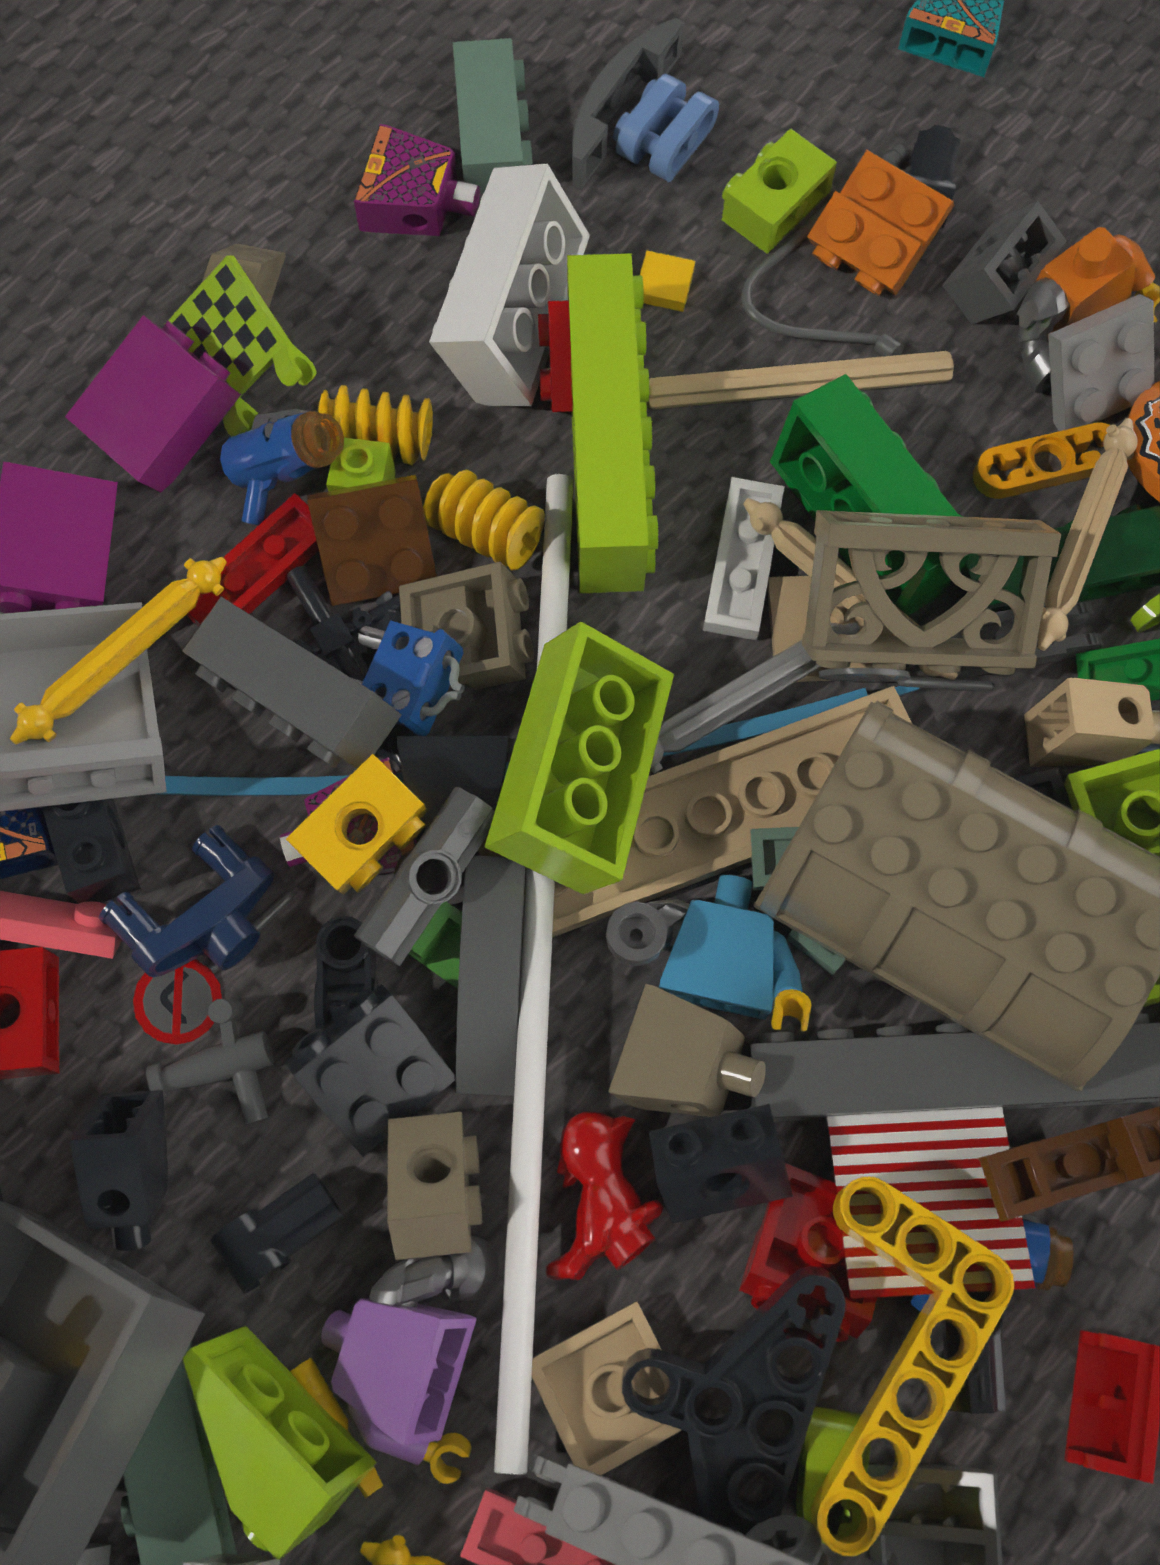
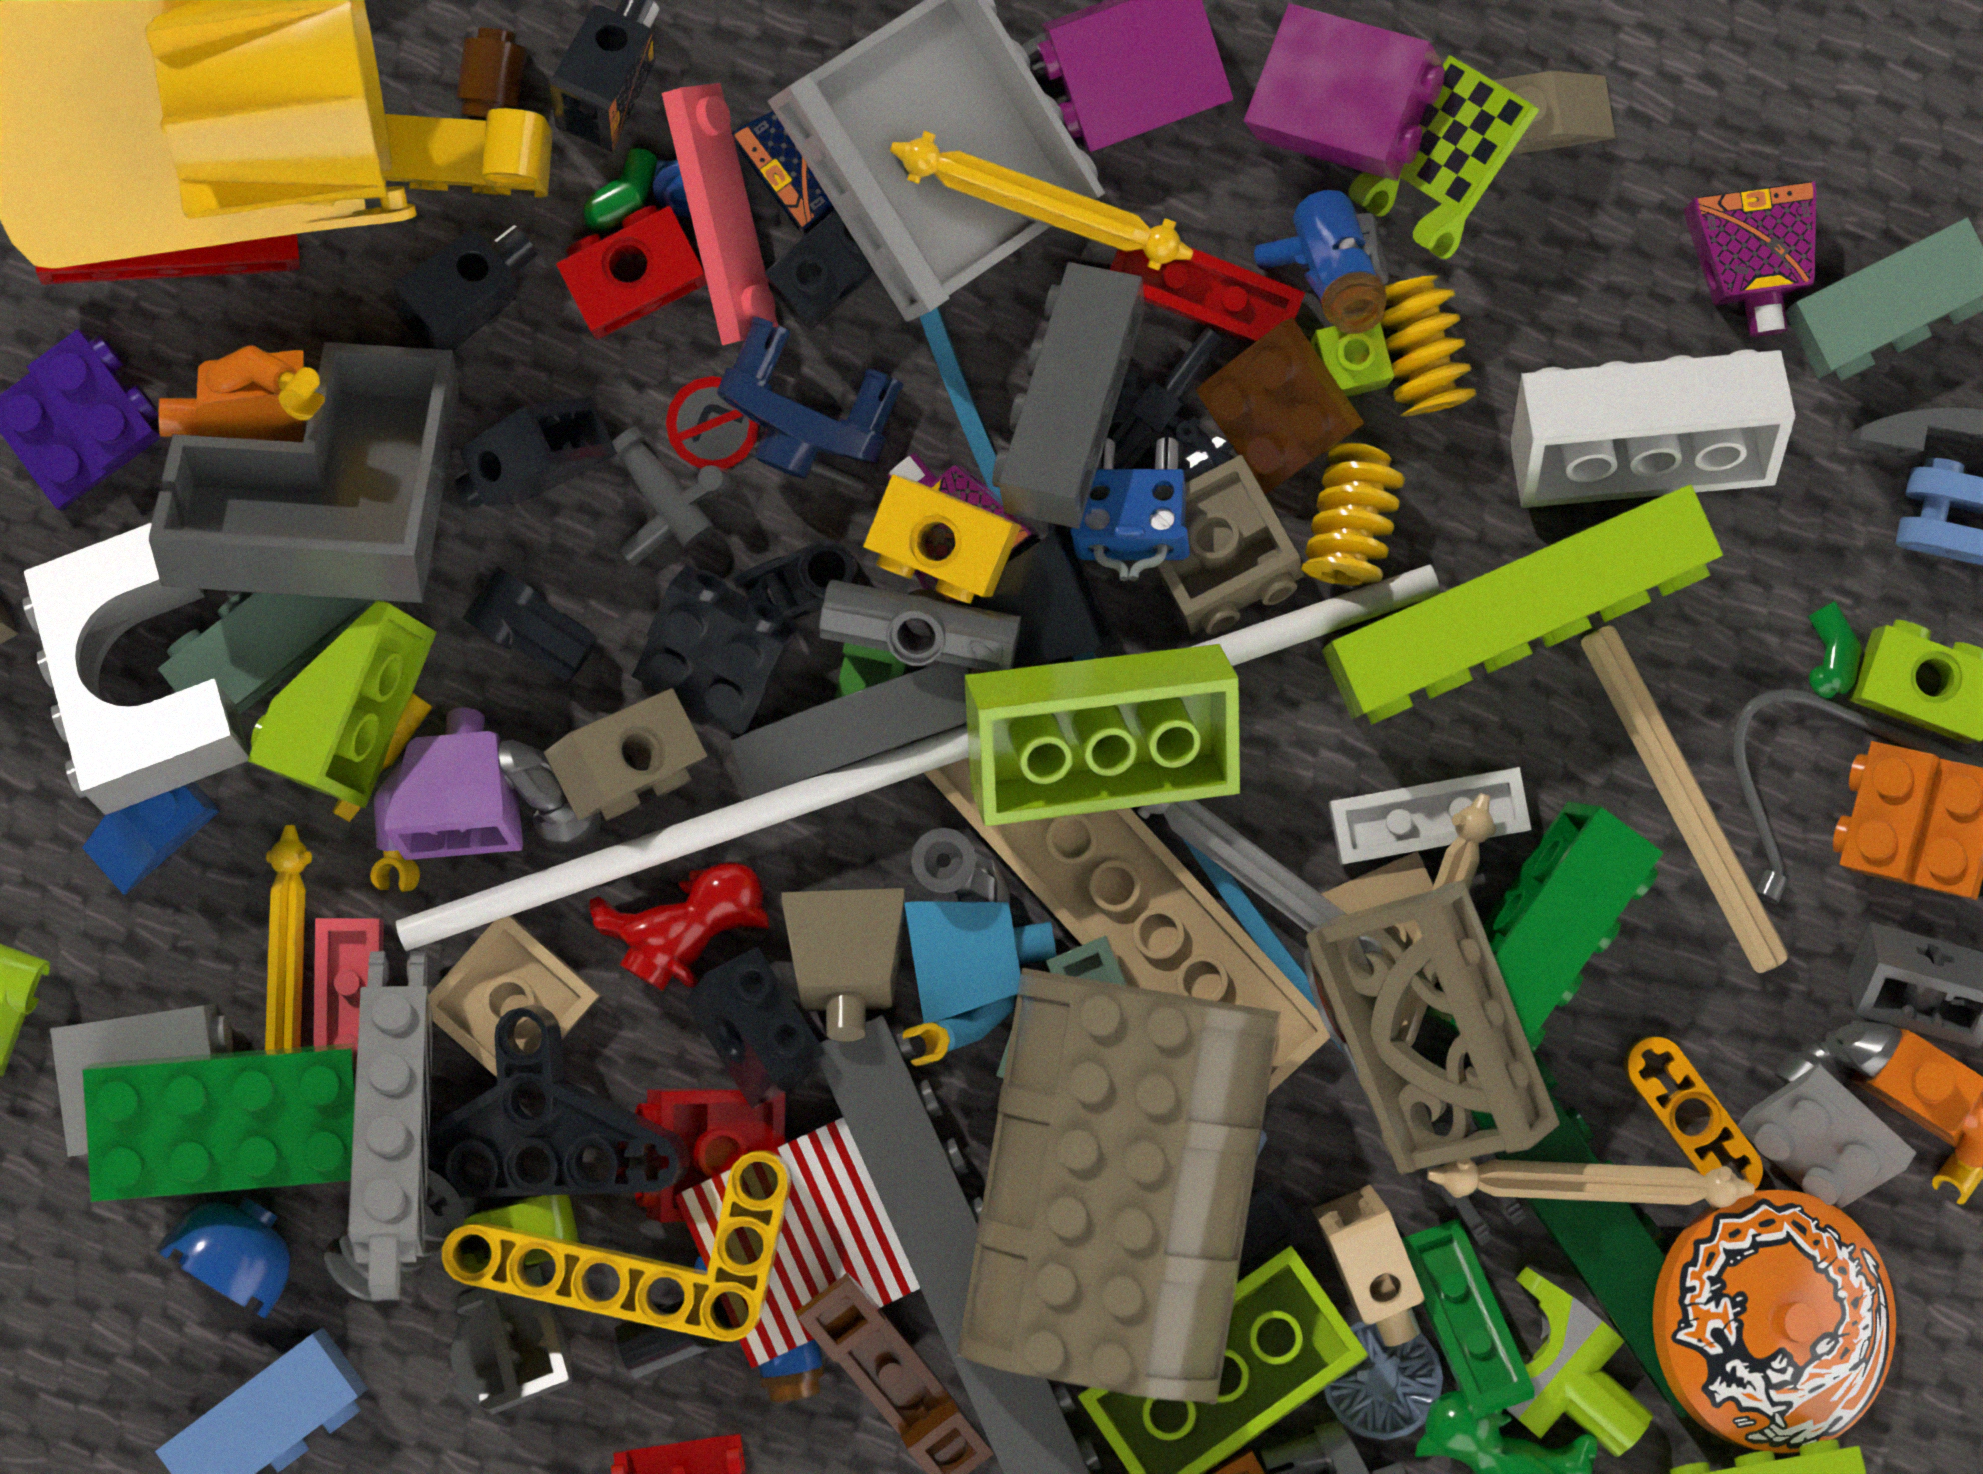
camera: 75 degrees right, 15 degrees up
red plate [538,300,573,412] -> none
yellow tile [639,250,696,312] -> none
none -> green arm [1807,600,1862,699]

